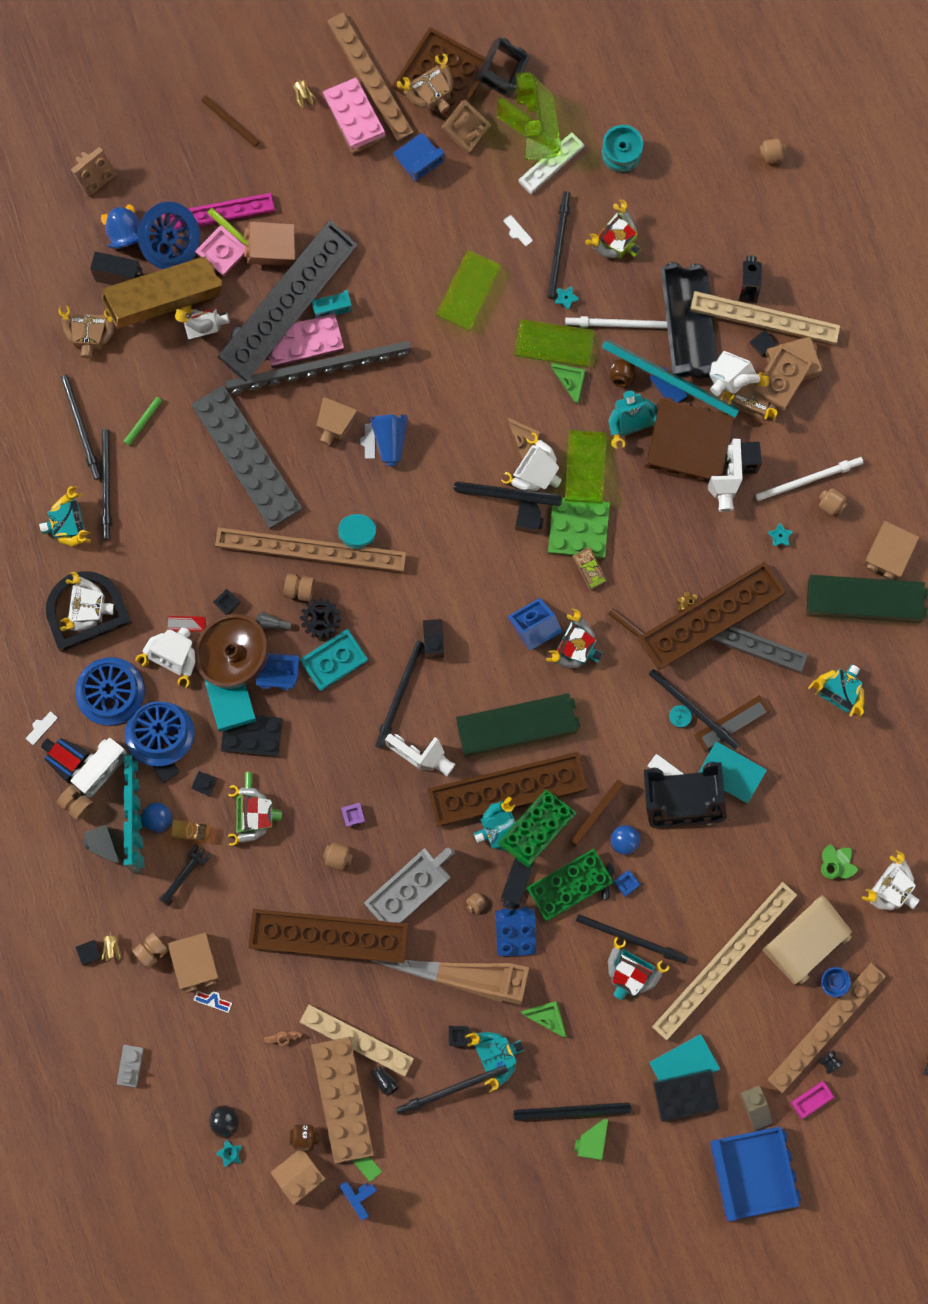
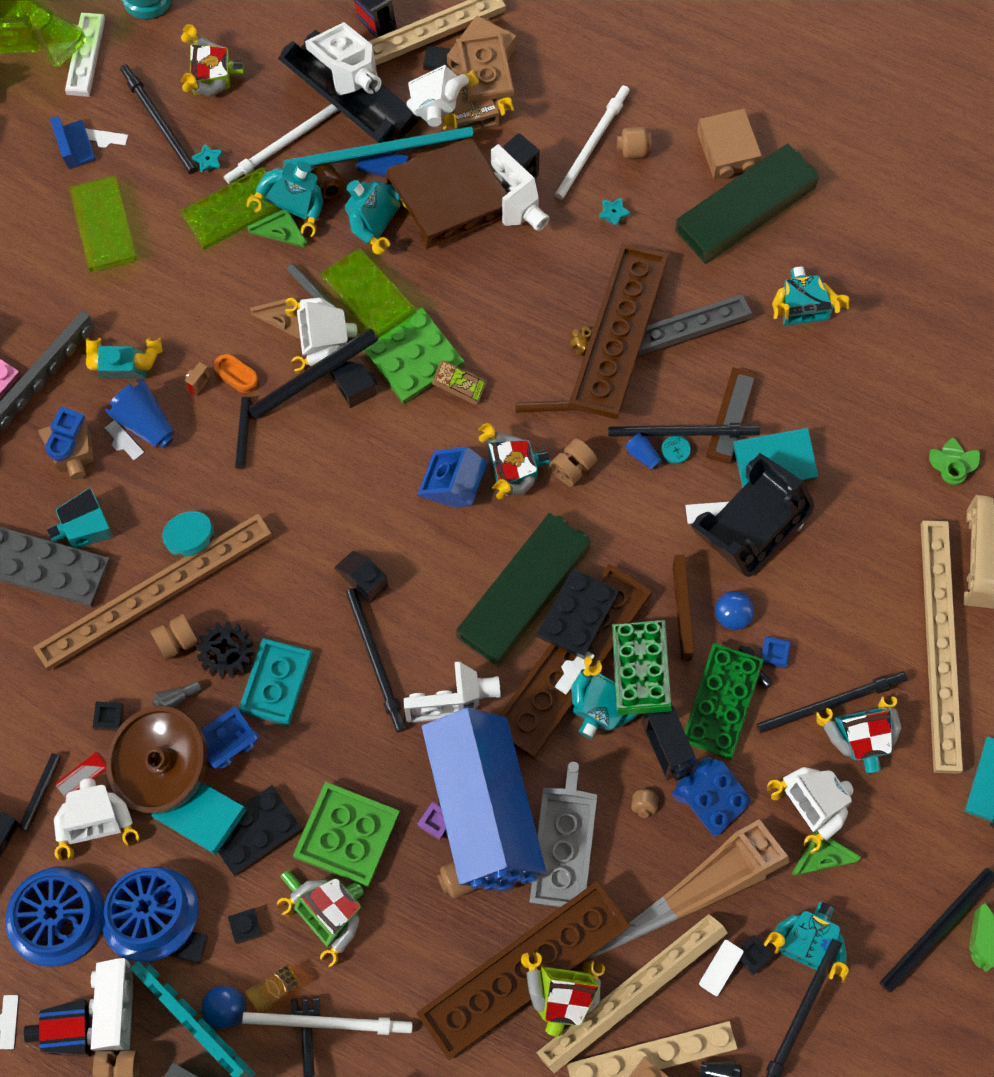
camera: 40 degrees left, 10 degrees down
none -> black bar [18,753,61,832]
none -> blue tile [46,432,77,462]
none -> teal torso [47,488,114,548]
none -> blue panel [50,116,95,169]
none -> blue plate [50,406,86,439]
none -> torso [86,337,163,379]
none -> medium nougat plate [185,362,211,396]
none -> orange tile [214,354,259,393]
none -> black bar [235,397,251,469]
none -> white bar [242,1012,412,1035]
none -> teal torso [247,161,324,237]
none -> dark grey bar [287,263,336,308]
none -> bright green plate [293,782,400,888]
none -> white plate [305,22,381,95]
none -> container [422,707,547,892]
none -> torso [521,952,605,1037]
none -> tan plate [536,914,728,1073]
none -> black plate [537,568,619,659]
none -> medium nougat wheel [549,439,597,487]
none -> white sticker [555,651,594,694]
none -> blue cone [625,433,662,470]
none -> white sticker [699,940,744,996]
none -> white torso [767,767,853,854]

